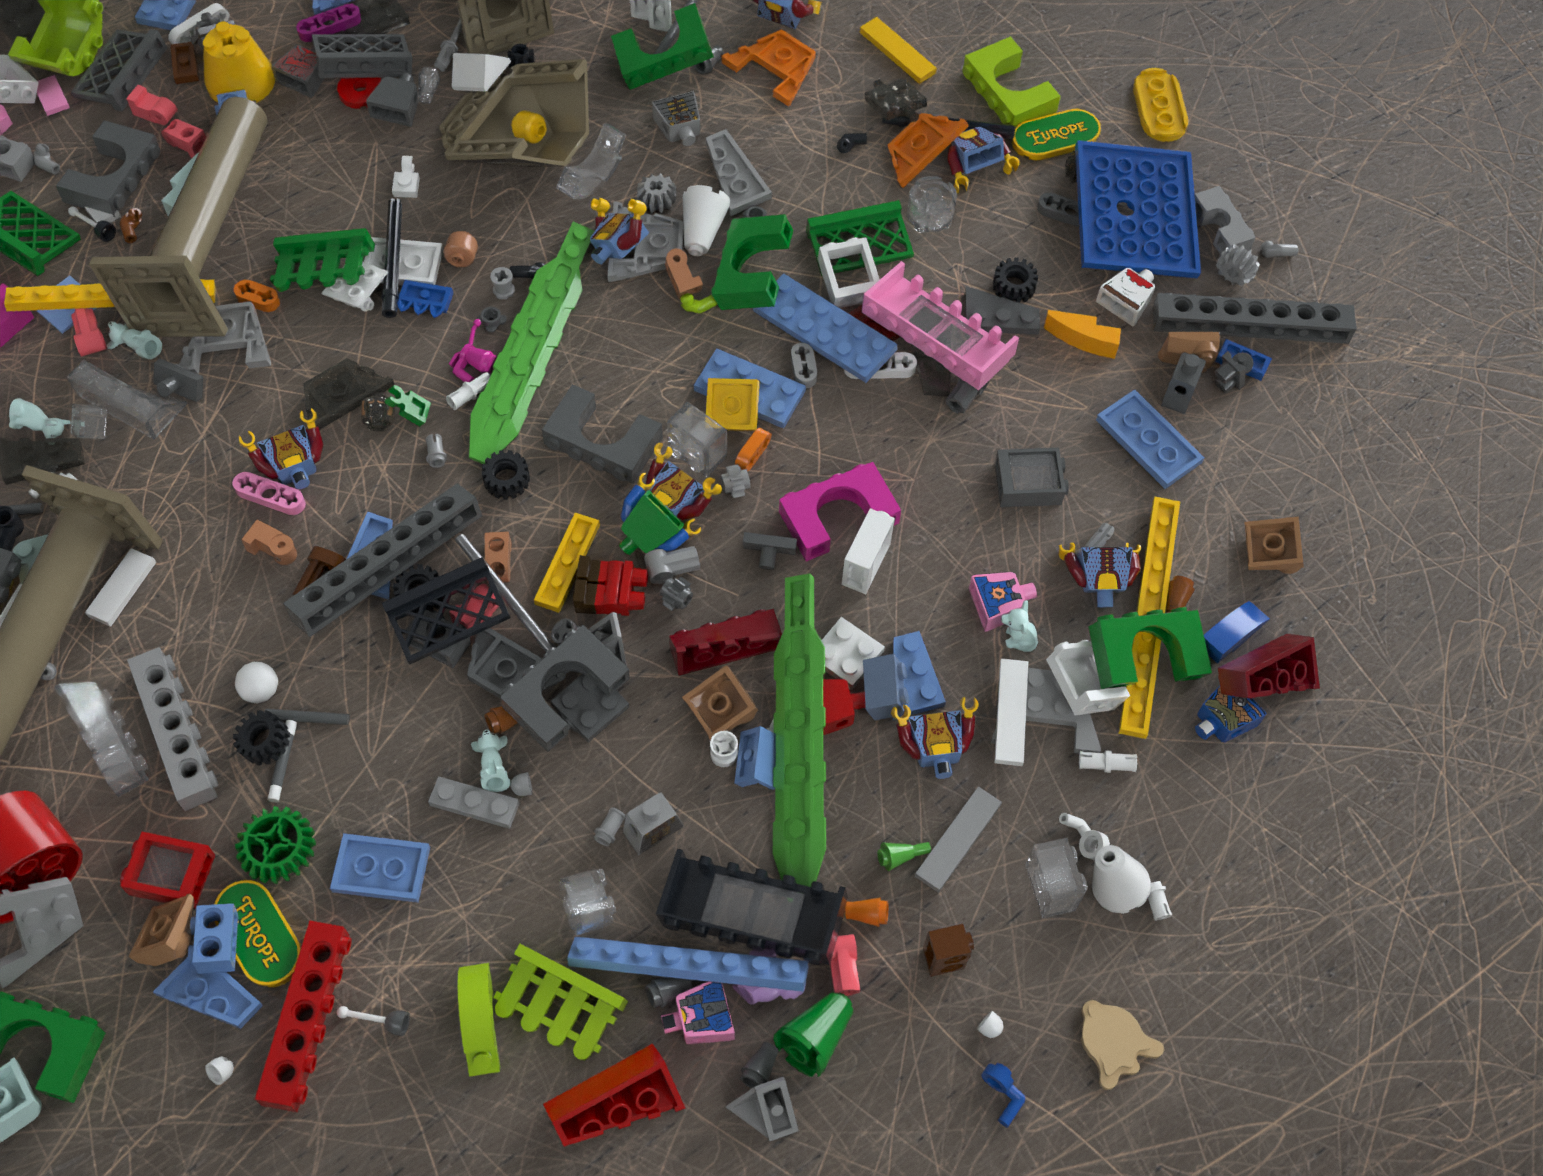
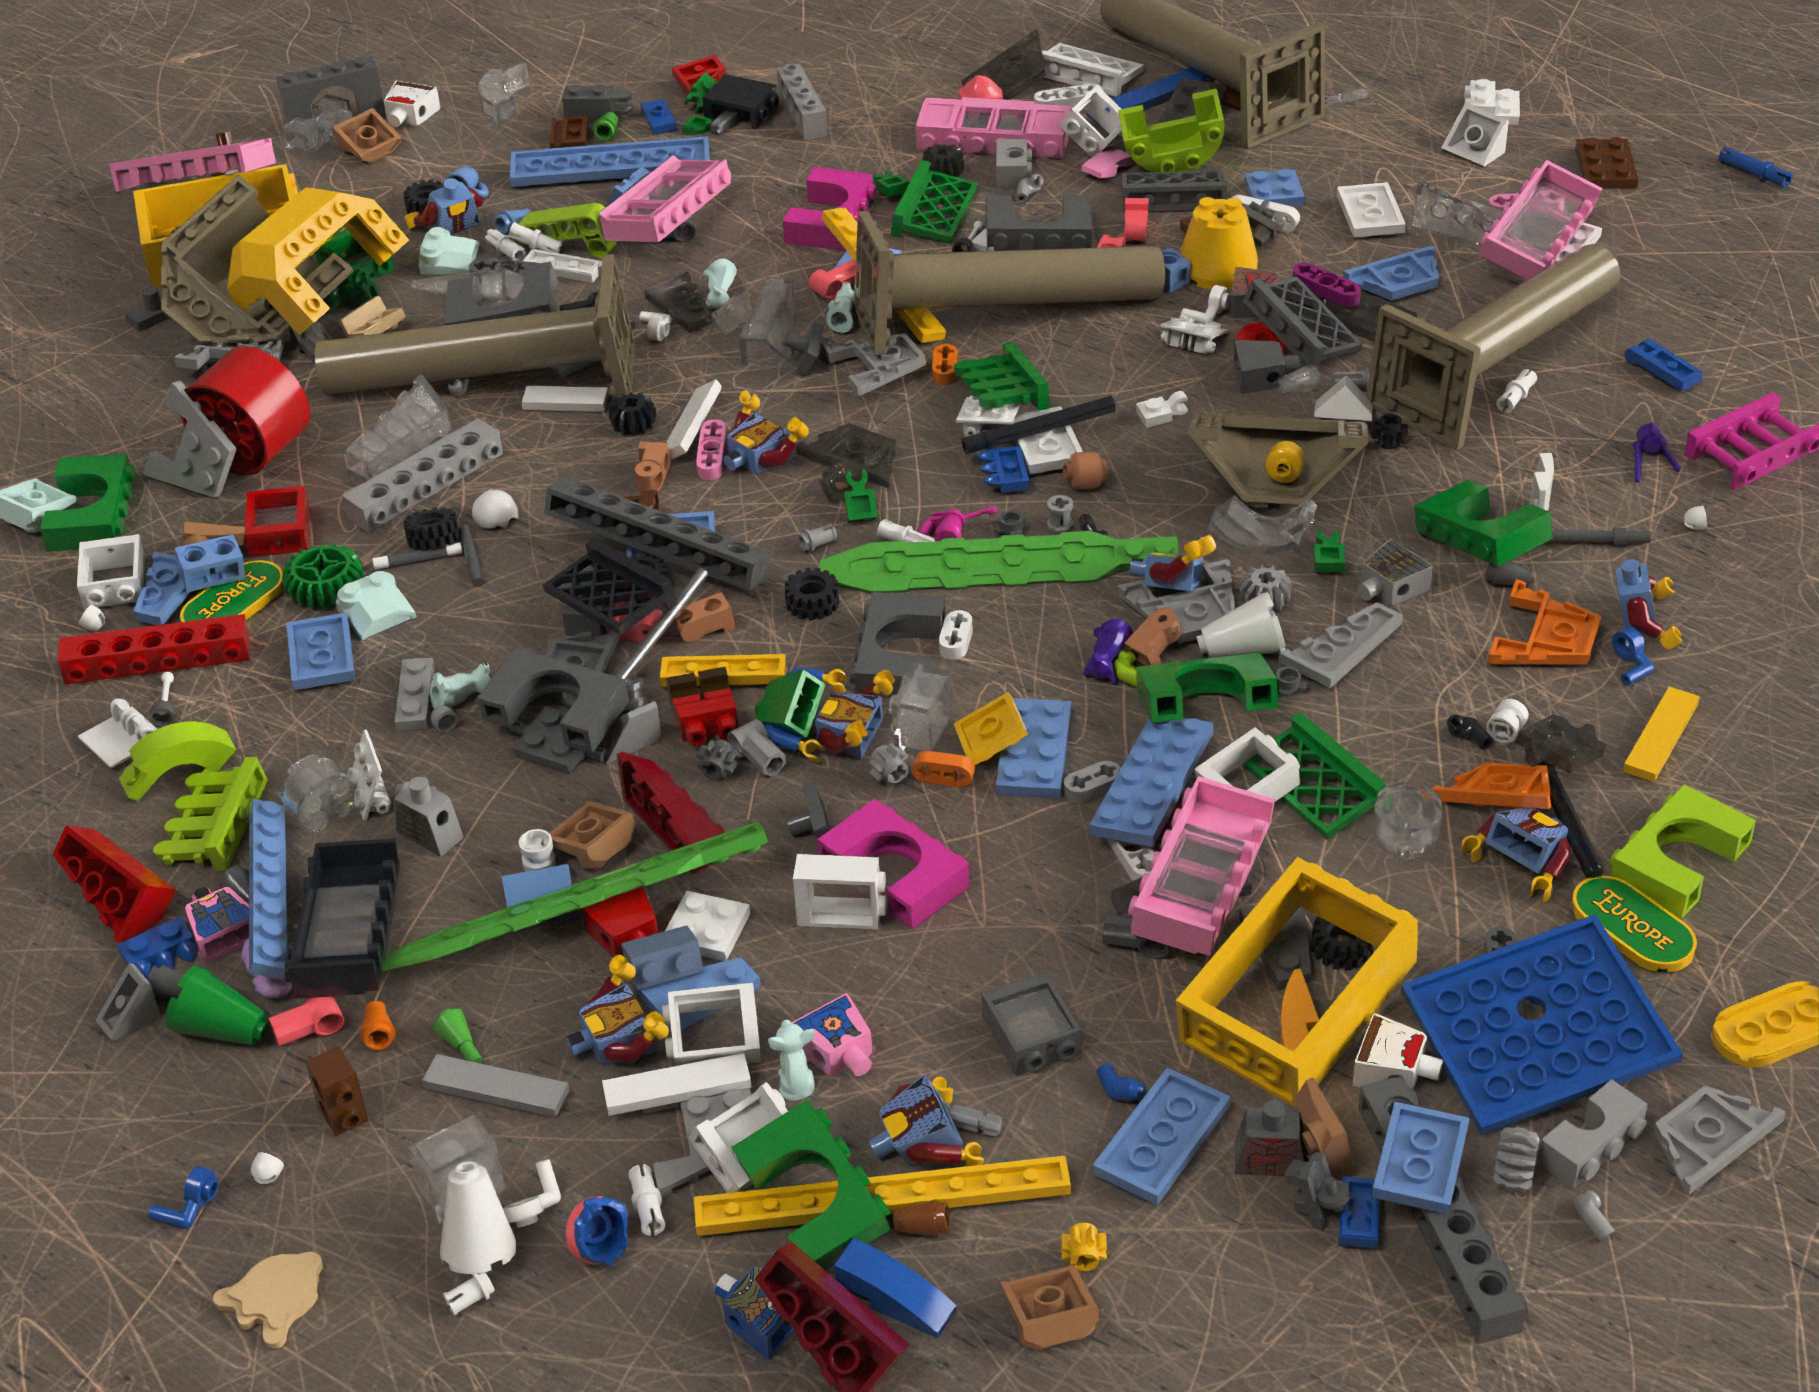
camera: 75 degrees right, 20 degrees down
none -> white window [77,534,145,609]
none -> white hinge [78,699,157,769]
none -> blue plate [117,917,197,979]
none -> light aqua slope [336,571,417,640]
none -> white hinge [347,730,391,821]
none -> blue hair [566,1197,628,1267]
none -> black gear [608,392,657,436]
none -> white window [662,983,761,1066]
none -> white tile [666,379,722,460]
none -> white beam [939,610,973,660]
none -> yellow gear [1061,1223,1107,1271]
none -> dark purple animal [1083,619,1133,685]
none -> blue arm [1096,1064,1146,1102]
none -> white hinge [1160,315,1229,355]
none -> yellow door [1176,857,1418,1108]
none -> white plate [1181,285,1231,324]
none -> green plate [1313,530,1346,573]
none -> medium blue plate [1372,1102,1469,1215]
none -> white wheel [1486,699,1529,743]
none -> blue plate [1612,627,1654,686]
none -> light grey wing [1653,1085,1786,1195]

